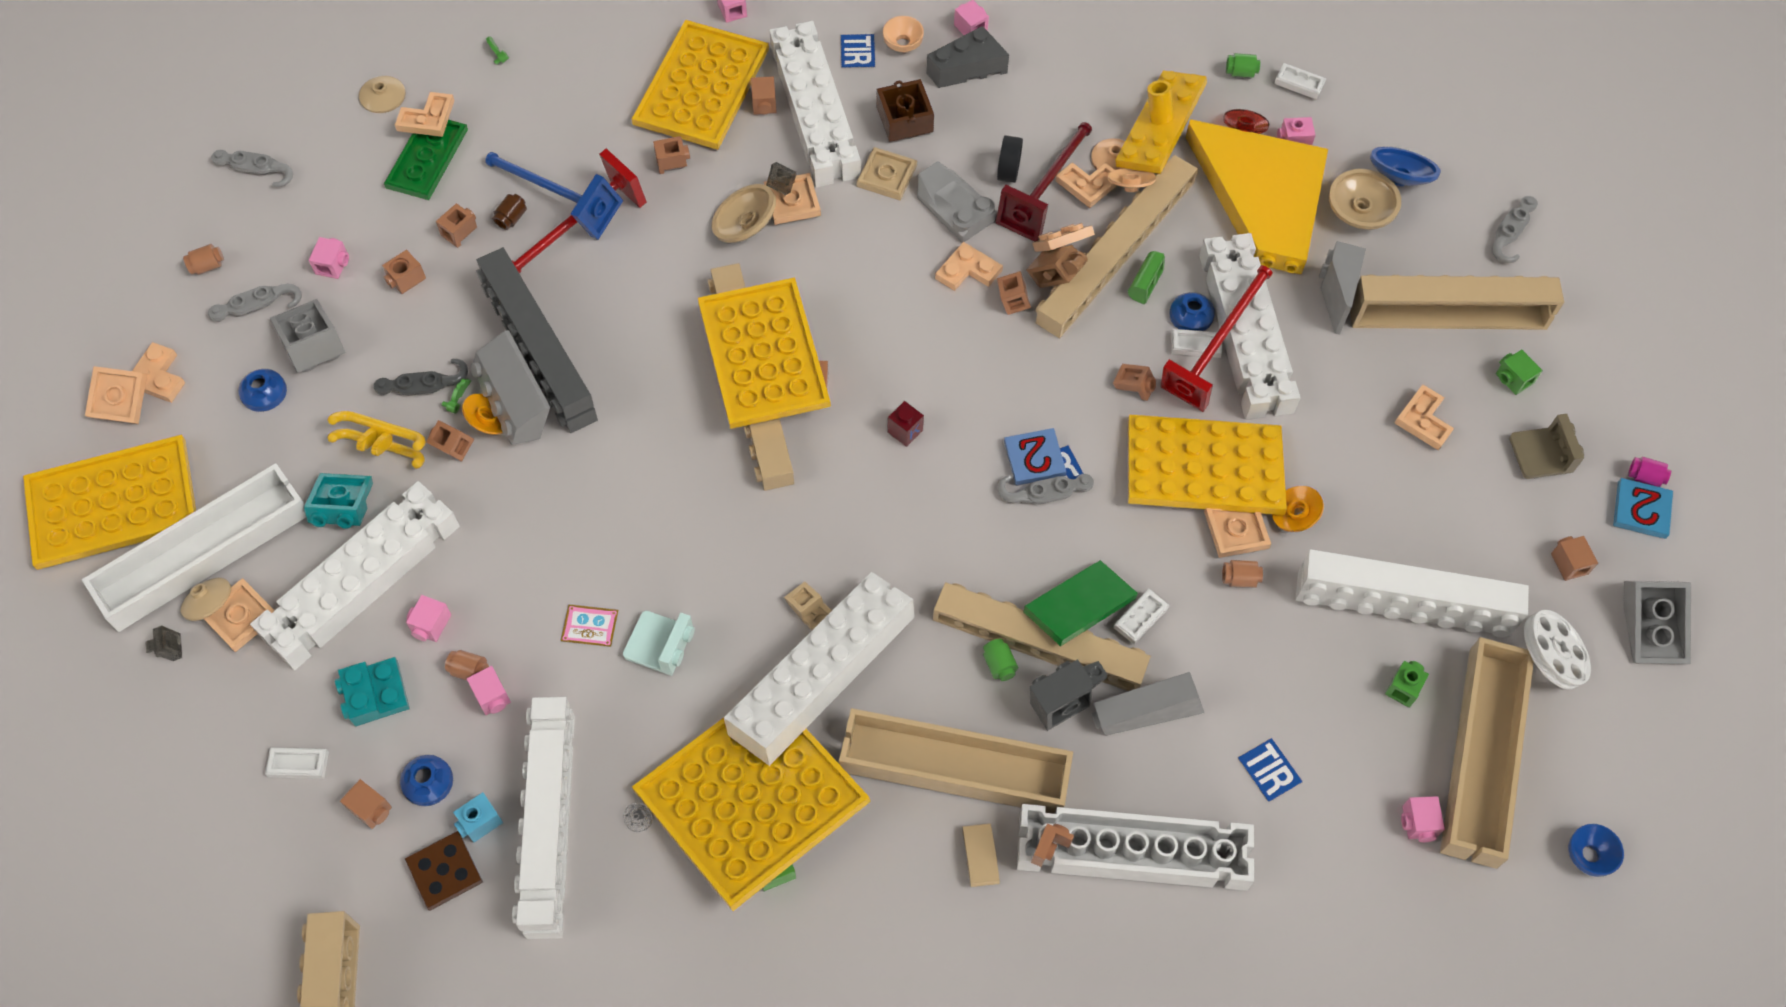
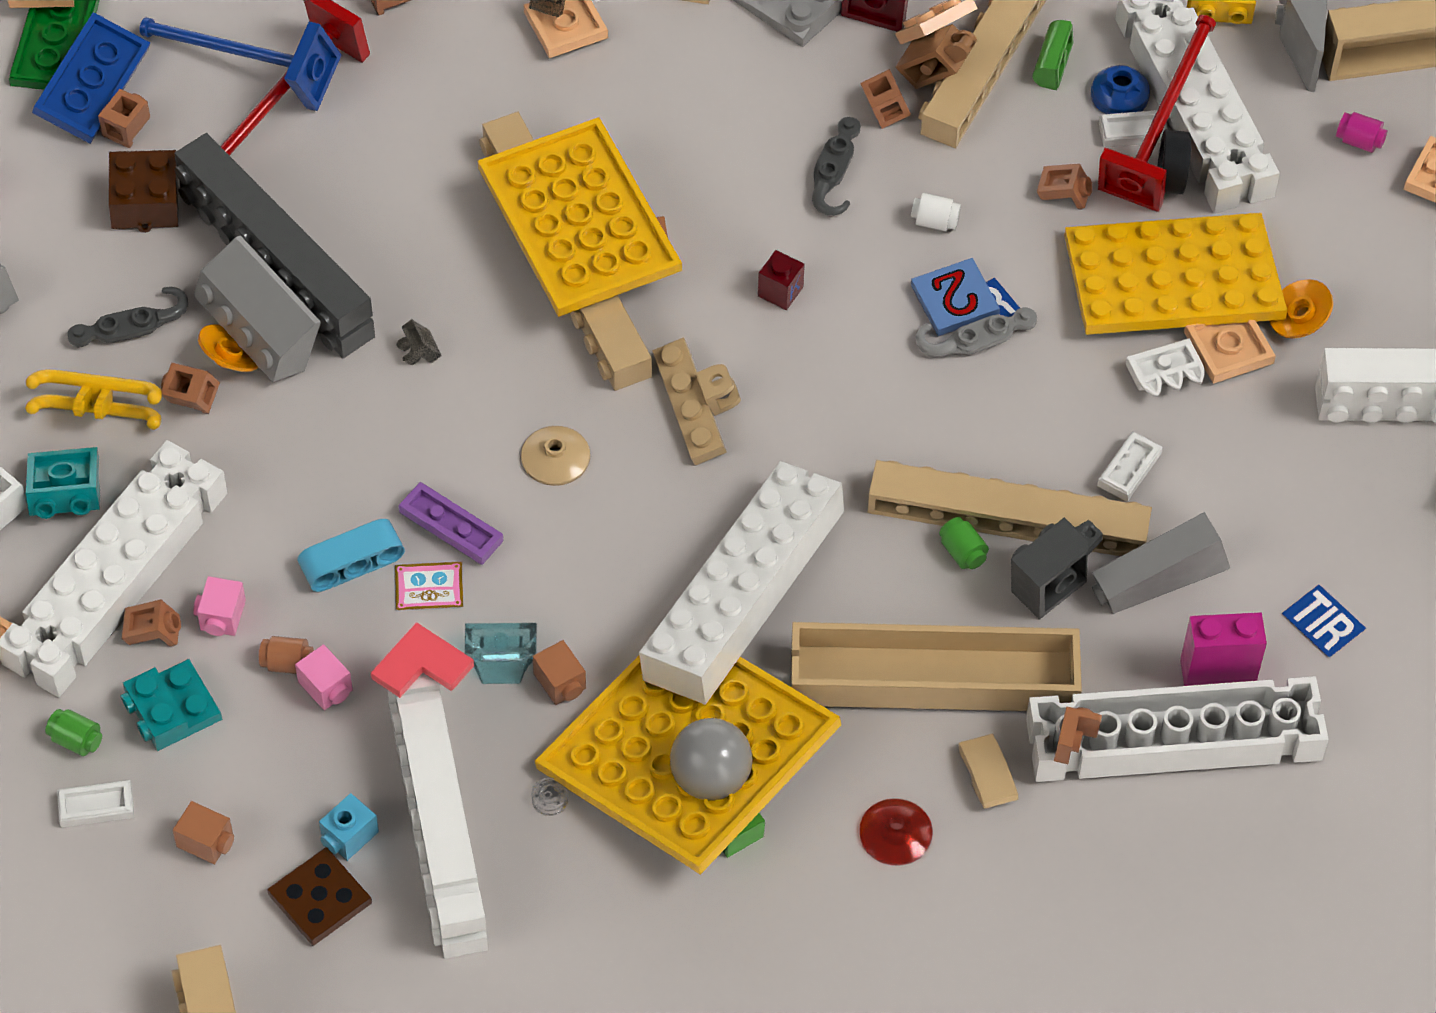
camera: 10 degrees left, 5 degrees down
nougat brick [382,249,426,294] -> none
blue piece [400,755,453,806] -> none
bright green piece [442,379,471,414] -> none
reddish brown brick [492,194,527,230] -> none
light aqua bracket [623,611,695,676] -> none
tan dish [712,184,776,243] -> none
tan slope [784,581,832,630] -> none
light nougat plate [935,242,1003,291] -> none
green tile [1023,560,1138,647] -> none
nougat brick [1222,560,1263,588] -> none
none -> blue plate [32,12,150,144]
none -> bright green brick [45,709,102,756]
none -> reddish brown brick [109,150,179,233]
none -> nougat bracket [122,599,181,646]
none -> medium azure beam [297,519,405,592]
none -> coral tile [371,622,474,698]
none -> clear smoke tile [396,319,442,365]
none -> medium lavender plate [399,482,504,565]
none -> clear light blue slope [465,623,537,684]
none -> tan dish [521,426,590,486]
none -> nougat brick [532,640,586,705]
none -> tan plate [652,337,741,466]
none -> light grey piece [670,718,753,801]
none -> dark grey piece [812,117,861,216]
none -> clear red dish [859,798,933,866]
none -> white brick [911,193,961,232]
none -> white plate [1126,338,1204,397]
none -> black tyre [1157,130,1191,194]
none -> dark pink brick [1180,612,1267,686]
none -> dark pink brick [1336,112,1388,153]

